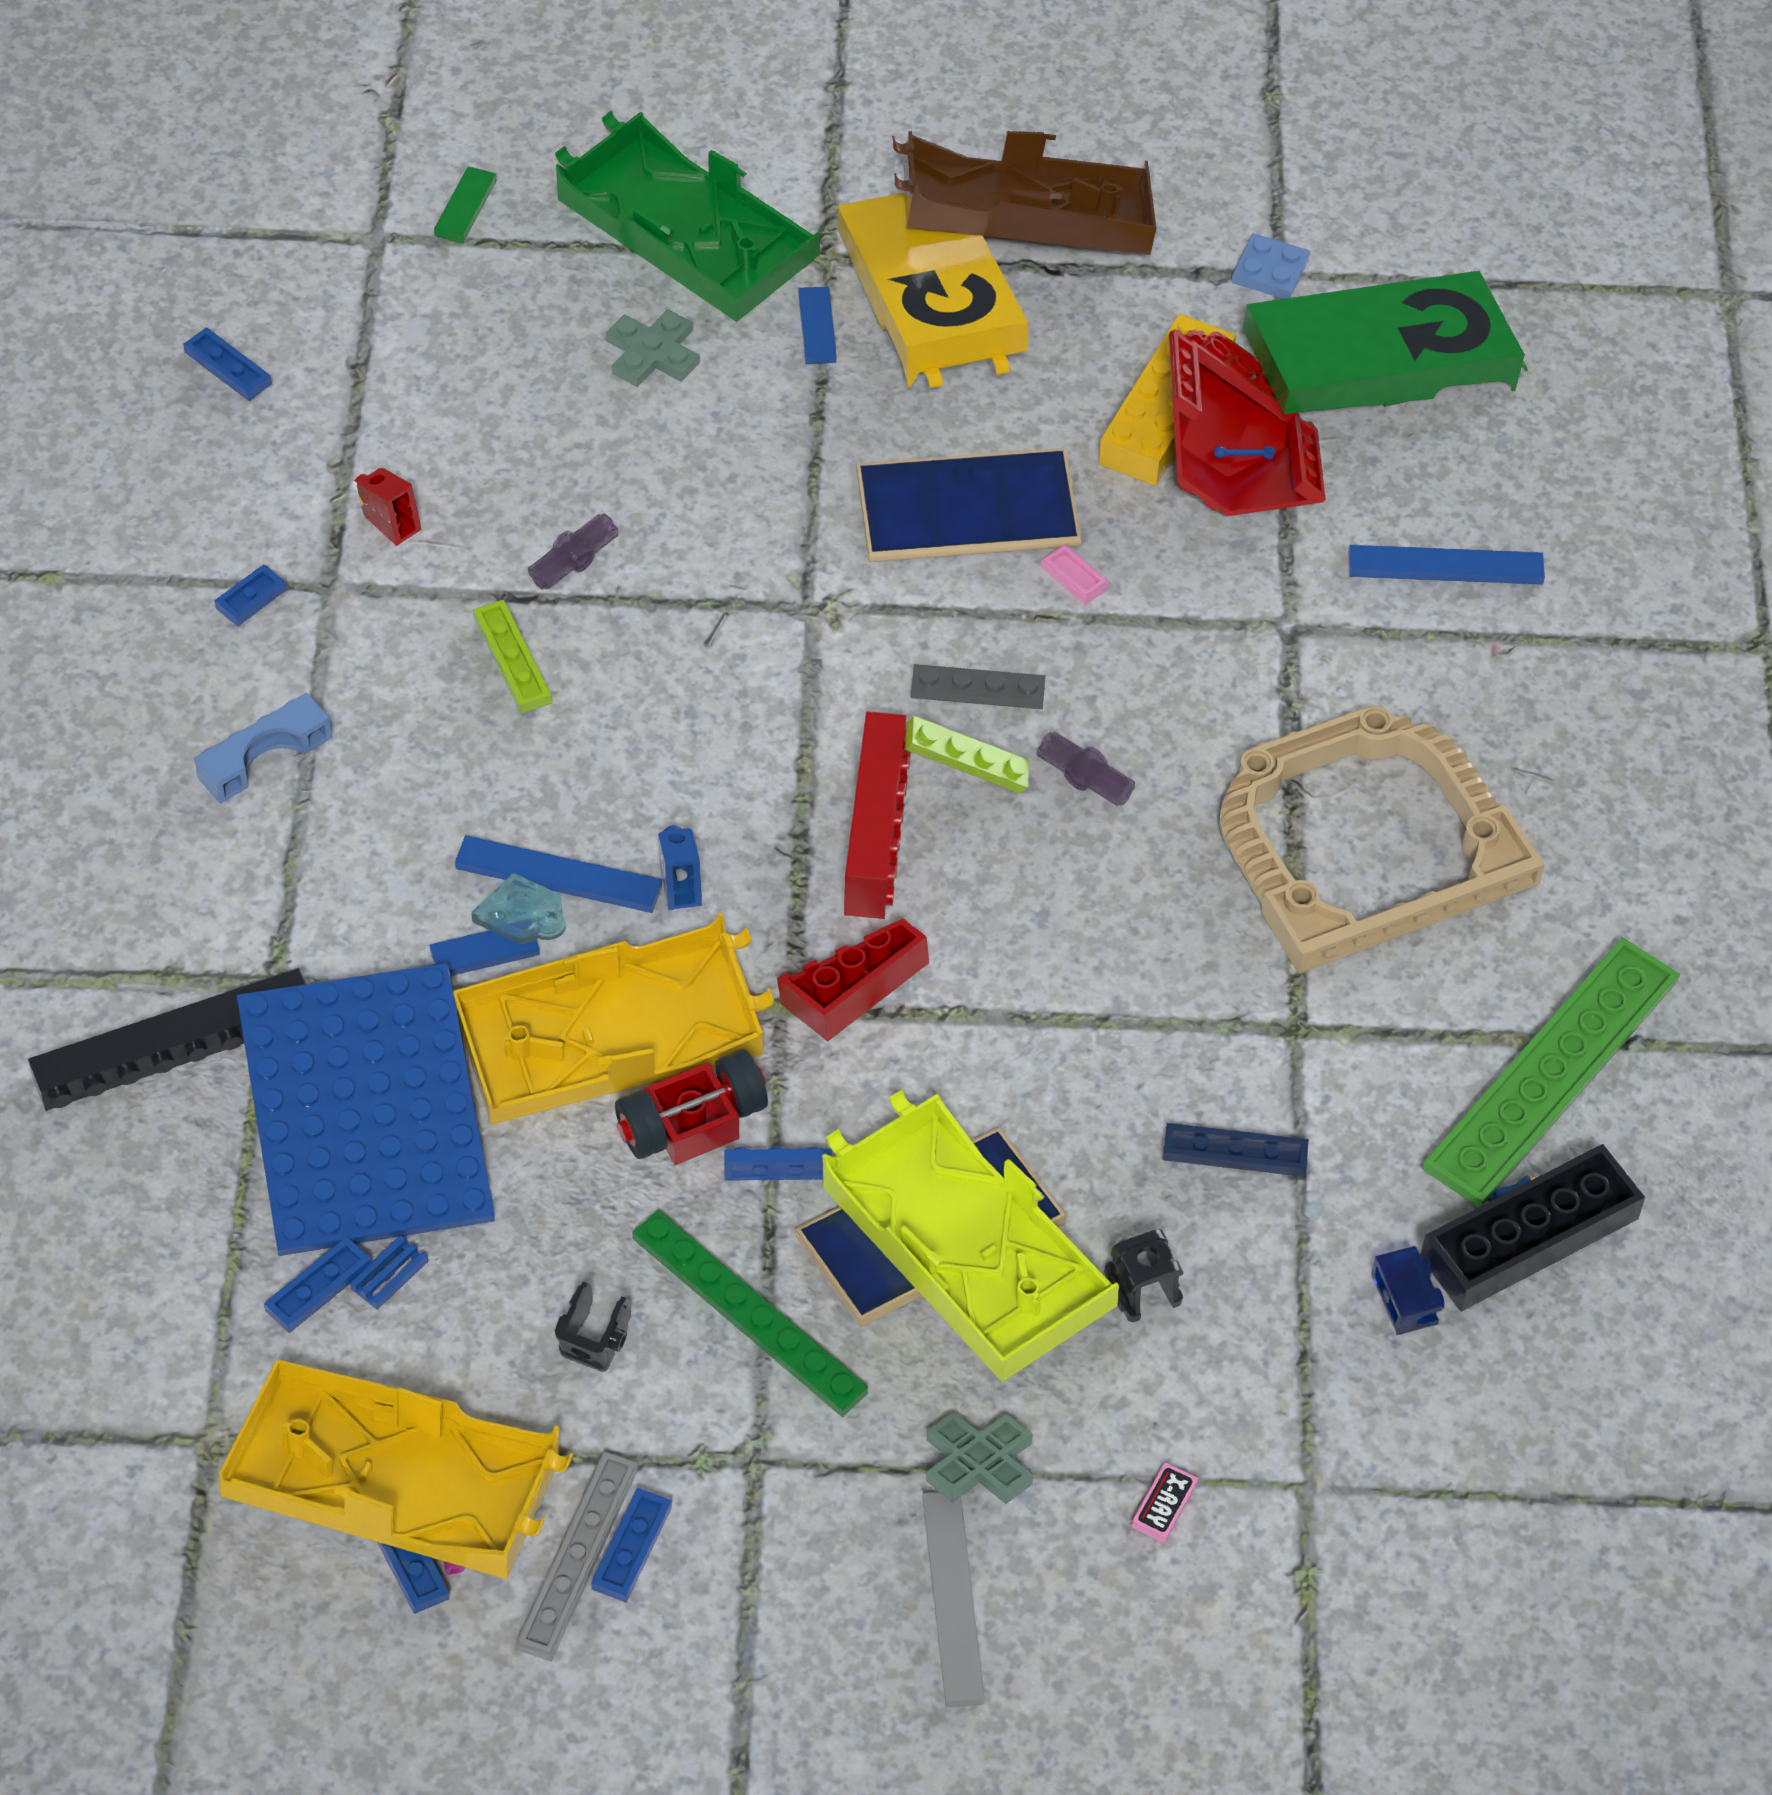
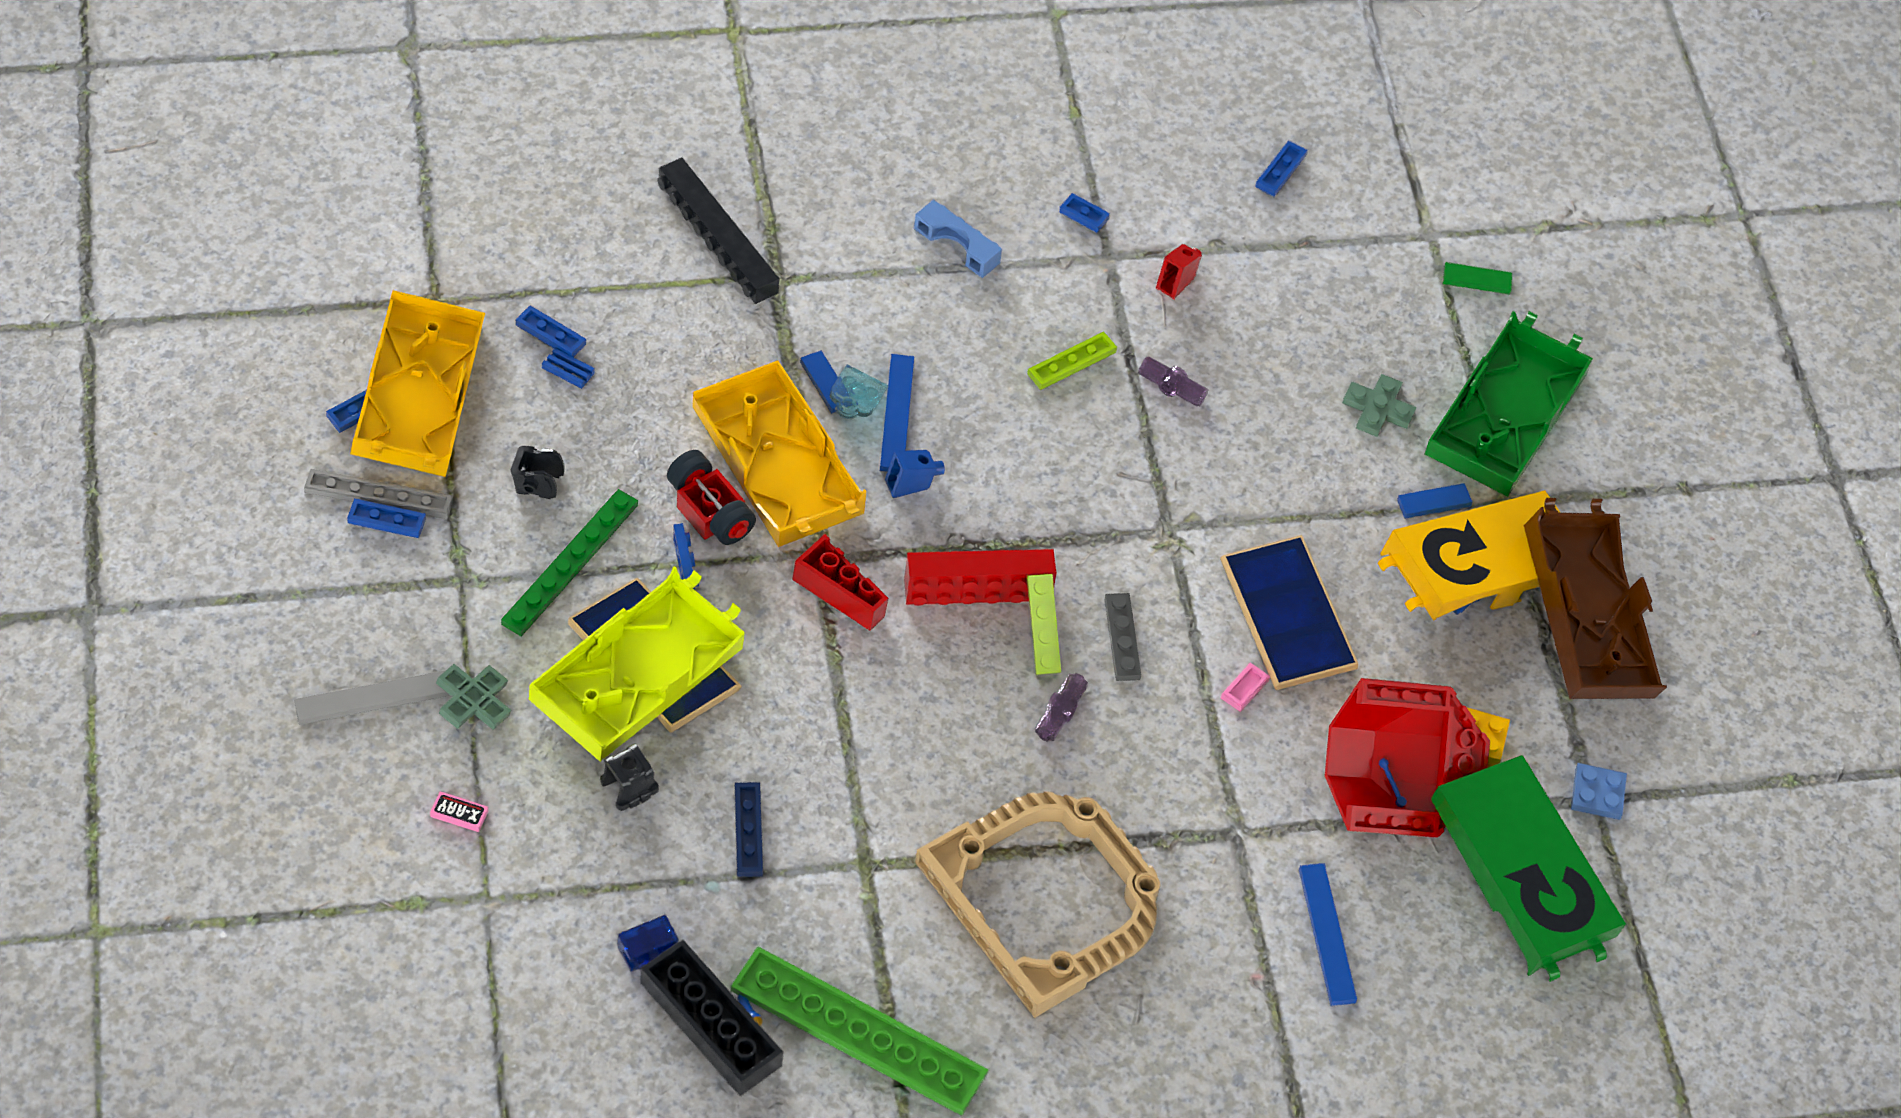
camera: 75 degrees right, 0 degrees up
blue plate [237,963,495,1256] -> none

